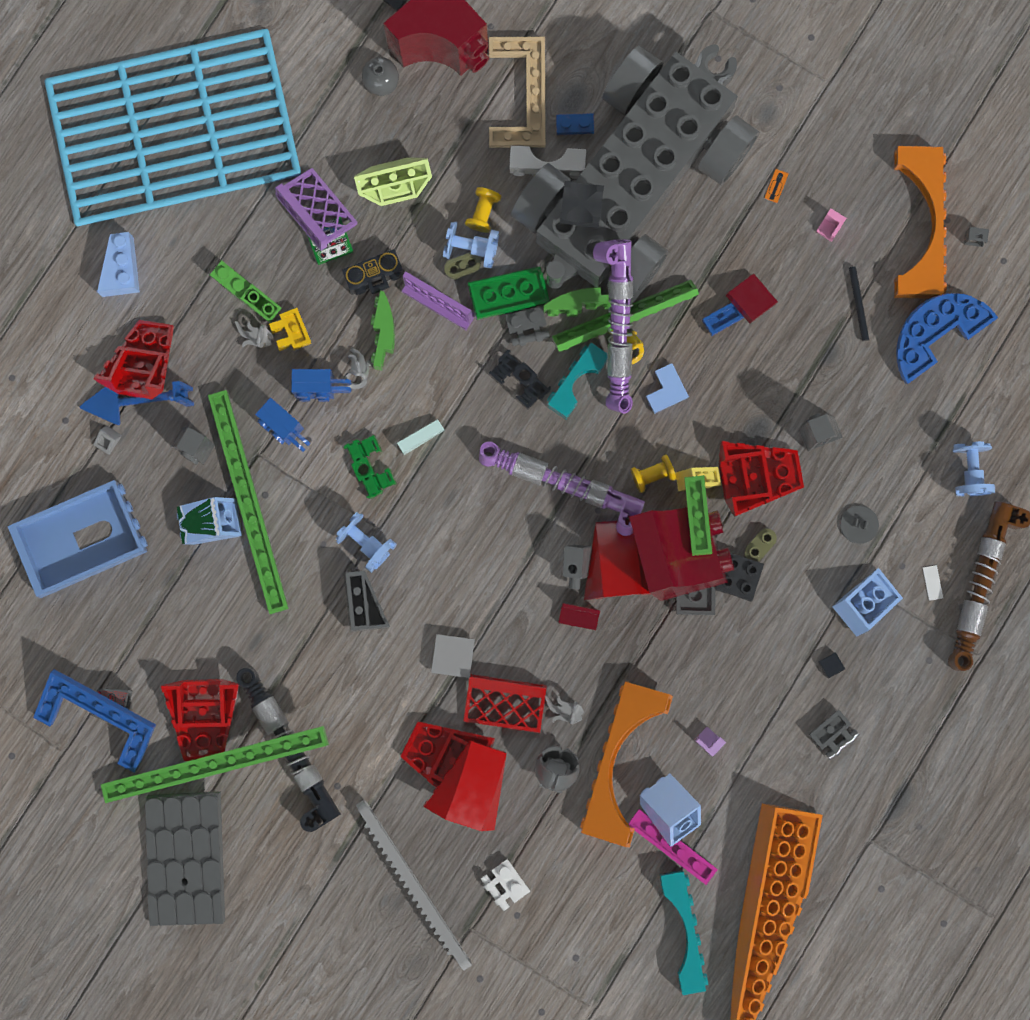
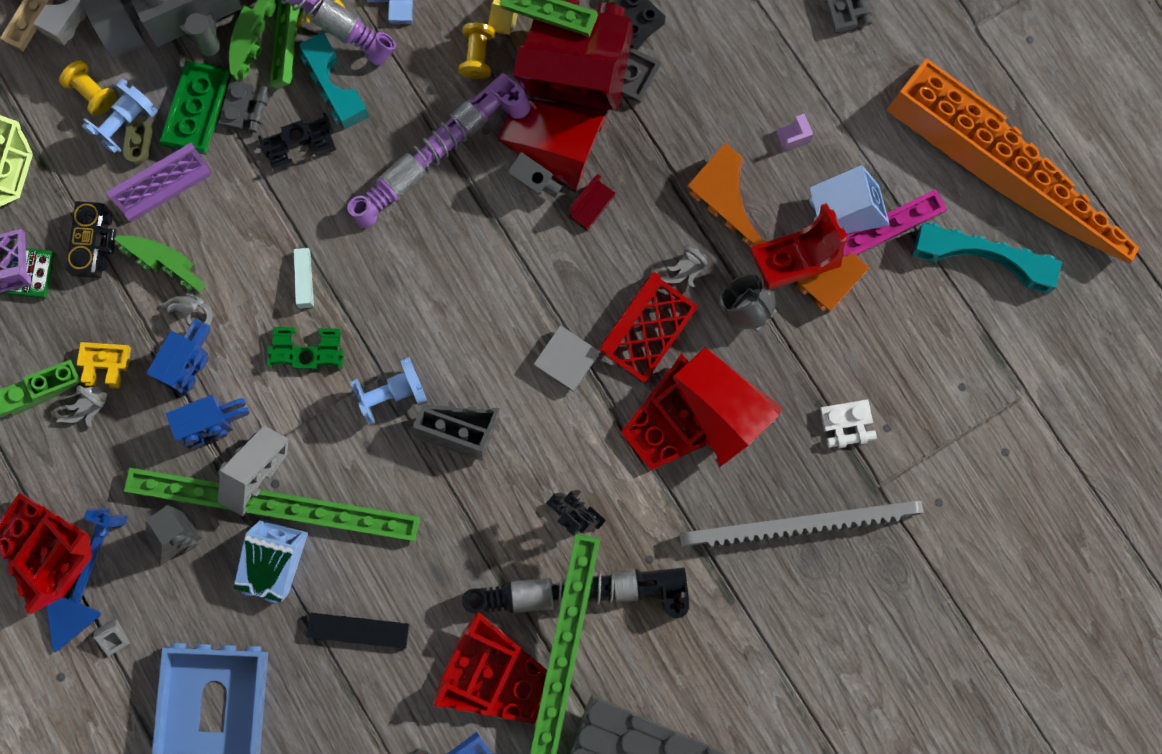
camera: 70 degrees left, 5 degrees down
none -> light grey wedge [218,426,289,516]
none -> black tile [307,612,410,649]
none -> black piece [546,490,606,535]
none -> red bracket [750,203,847,290]

